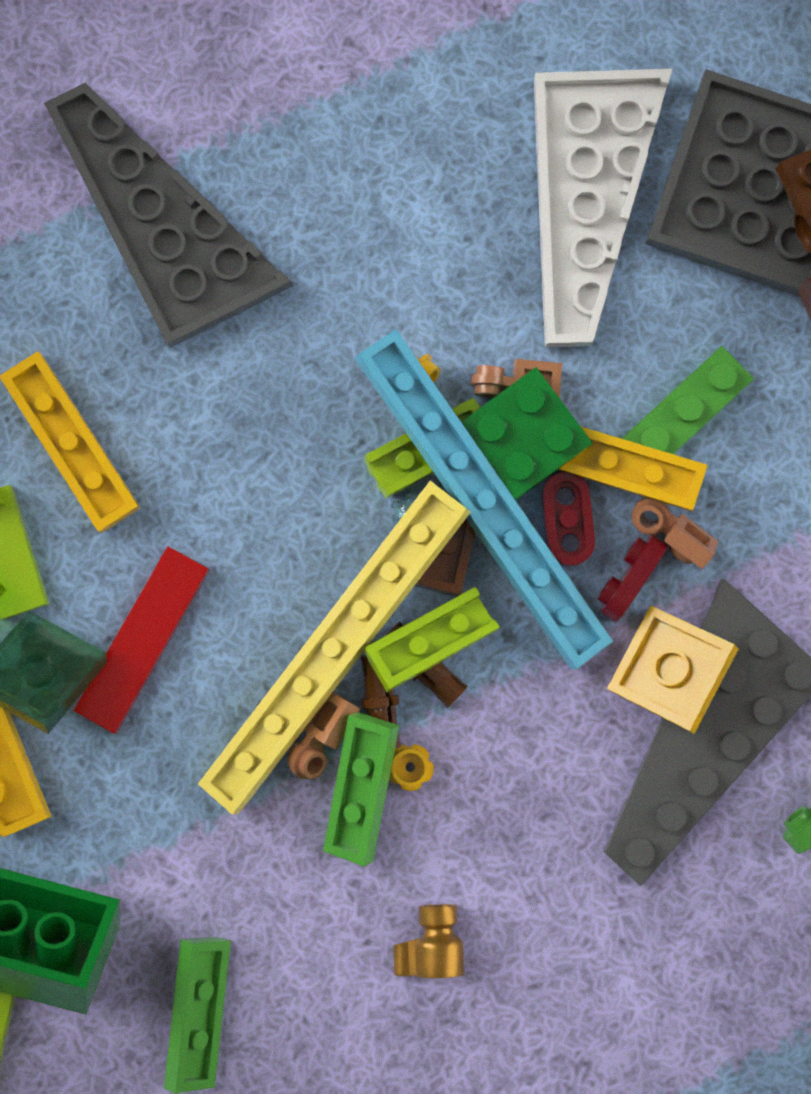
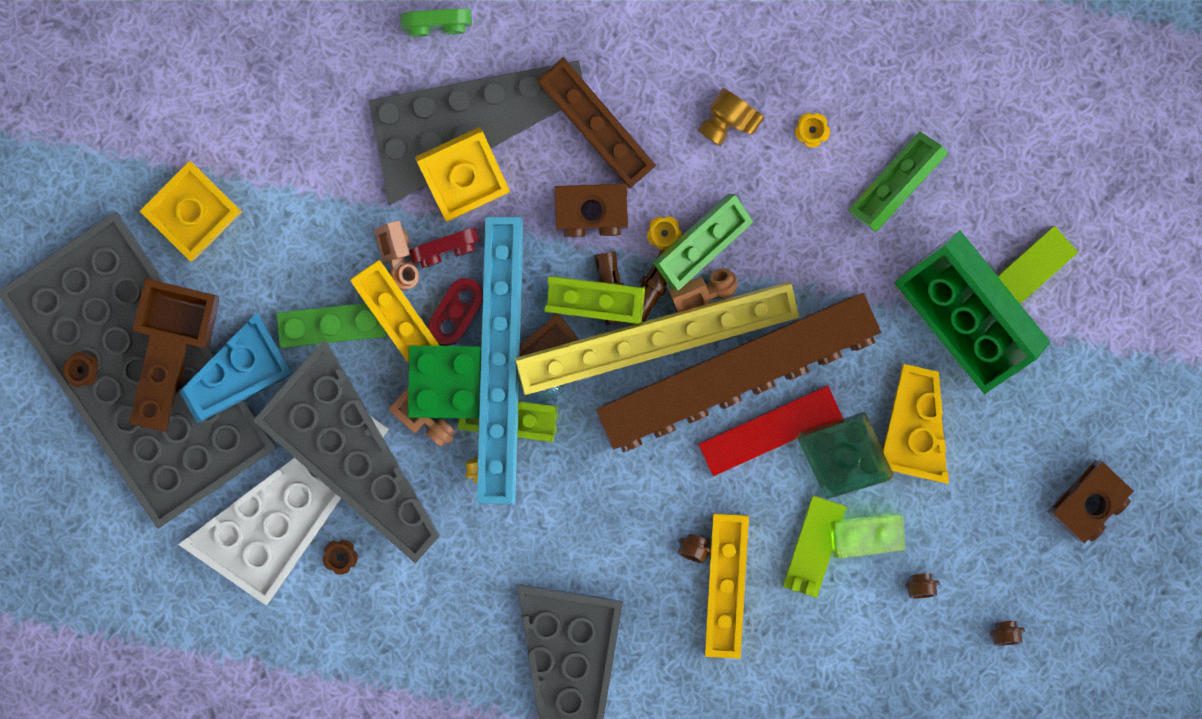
camera: 145 degrees left, 5 degrees up
none -> dark azure wing [179,312,292,424]
none -> dark grey wing [253,339,440,564]
none -> reddish brown plate [323,539,358,575]
none -> reddish brown tile [535,57,656,189]
none -> reddish brown brick [555,183,628,237]
none -> reddish brown brick [596,293,882,453]
none -> reddish brown plate [677,534,711,564]
none -> yellow plate [795,113,830,148]

